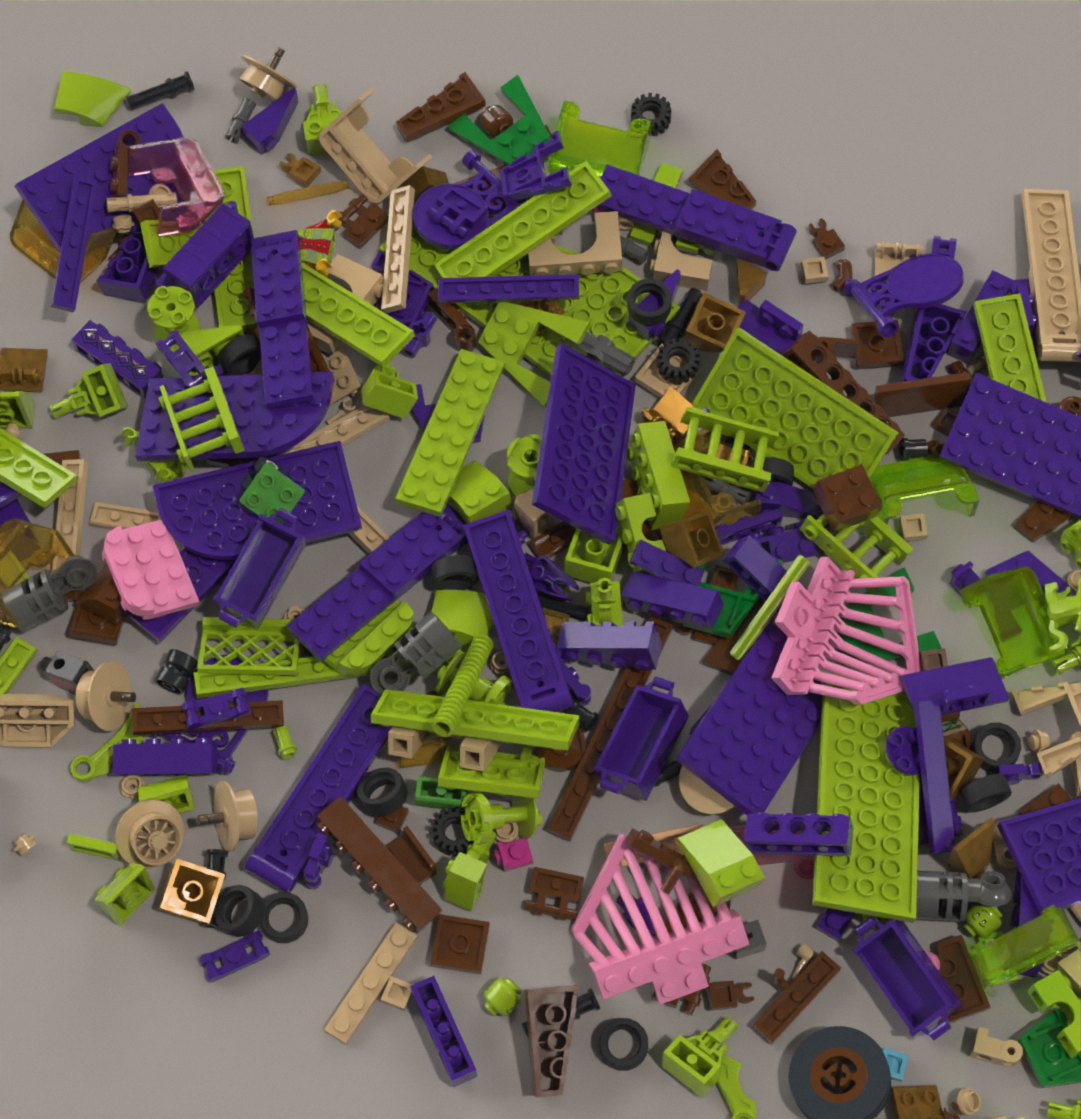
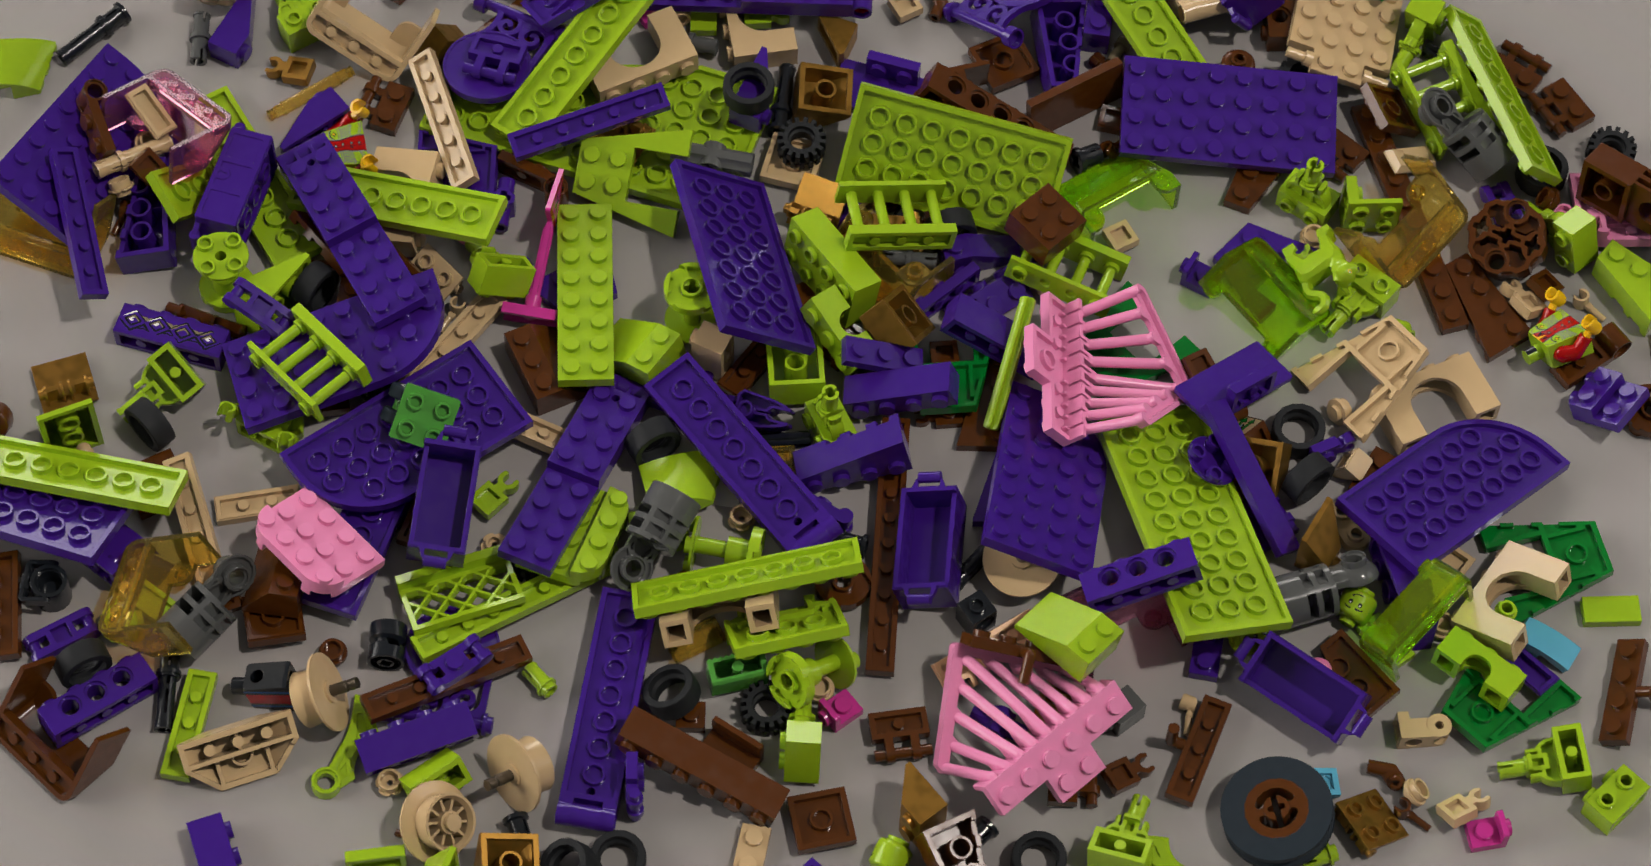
camera: 25 degrees left, 5 degrees down
lime piece [432,634,494,737] -> none
none -> tan tile [124,83,178,140]
none -> black tyre [124,397,176,452]
none -> reddish brown piece [165,302,247,339]
none -> dark purple slope [280,87,350,154]
none -> reddish brown plate [318,638,348,666]
none -> lime plate [473,471,519,521]
none -> dark pink piece [501,168,564,329]
none -> reddish brown slope [504,323,588,416]
none -> pearl gold slope [899,762,948,848]
none -> black brick [955,589,997,633]
none -> tan slope [1333,448,1373,481]
none -> reddish brown arm [1366,759,1405,791]

